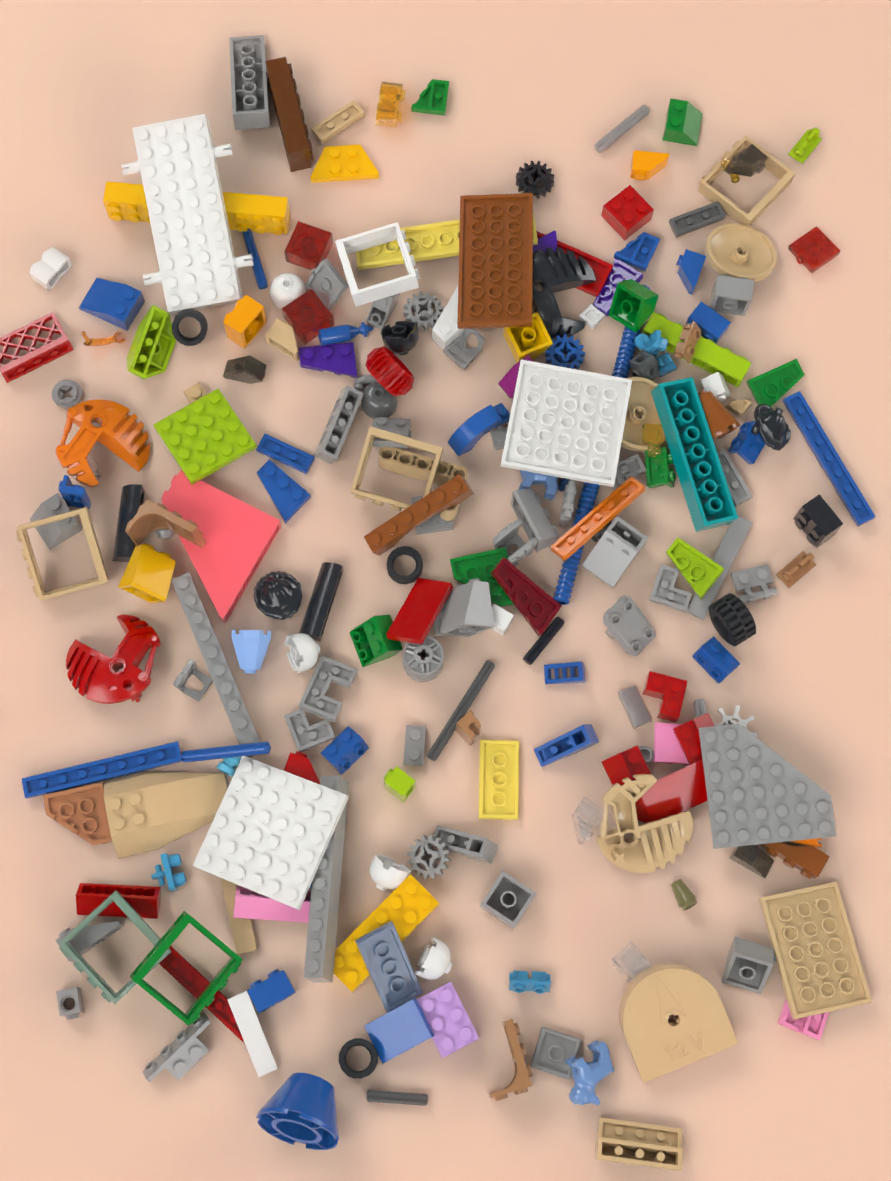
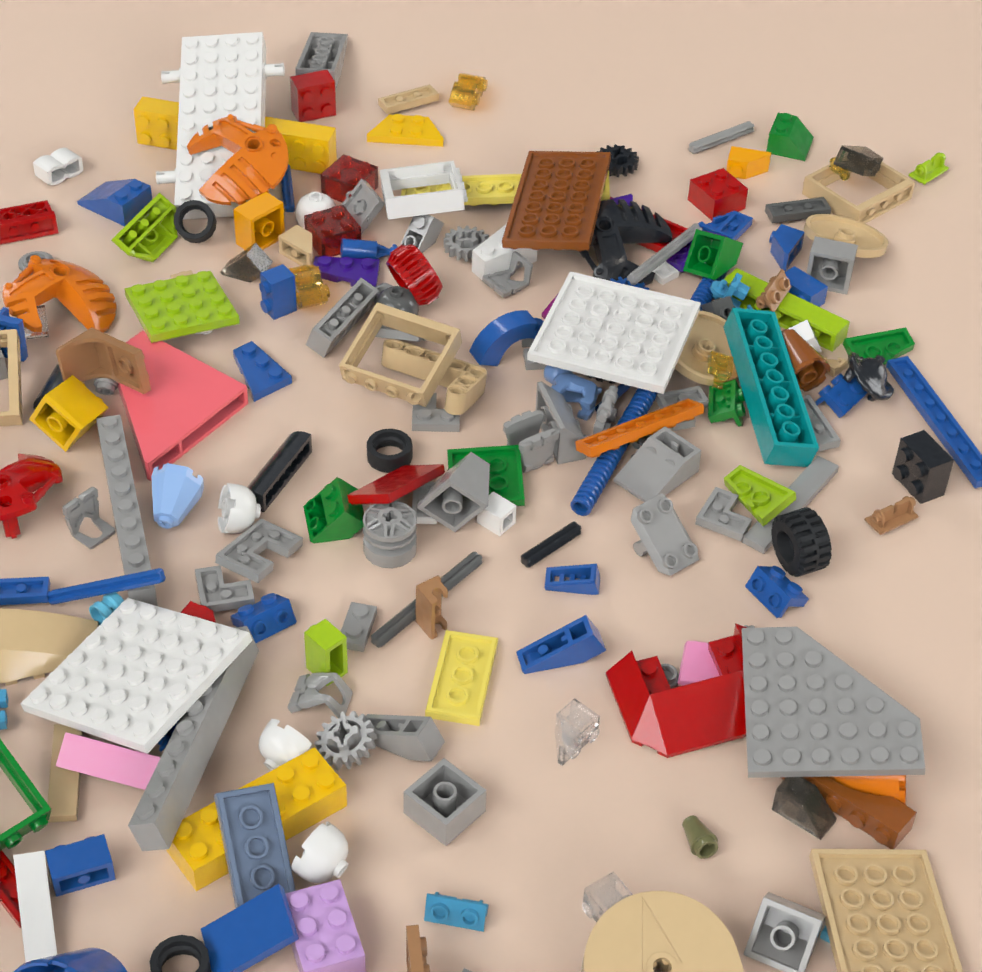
camera: 10 degrees right, 30 degrees down
clear orange piece [81,331,125,346] -> none
black piece [253,571,302,620] -> none
blue tile [256,434,315,475] -> none
reddish brown brick [265,57,314,172] -> none
dark orange arch [364,474,474,556] -> none
black cylinder [381,321,419,355] -> none
green wing [411,79,449,116] -> none
dark red wing [491,557,562,636] -> none
yellow slope [503,312,553,363] -> none
tan piece [596,774,693,873] -> none
light grey slope [618,686,652,729] -> none
red brick [642,671,688,723] -> none
light grey plate [730,564,777,603] -> none
clear red plate [788,226,840,273] -> none
none -> orange piece [187,114,289,205]
none -> blue brick [259,264,297,320]
none -> clear yellow brick [288,264,330,309]
none -> light grey piece [288,672,353,718]
none -> red brick [290,70,336,122]
none -> light grey axle [627,223,703,285]

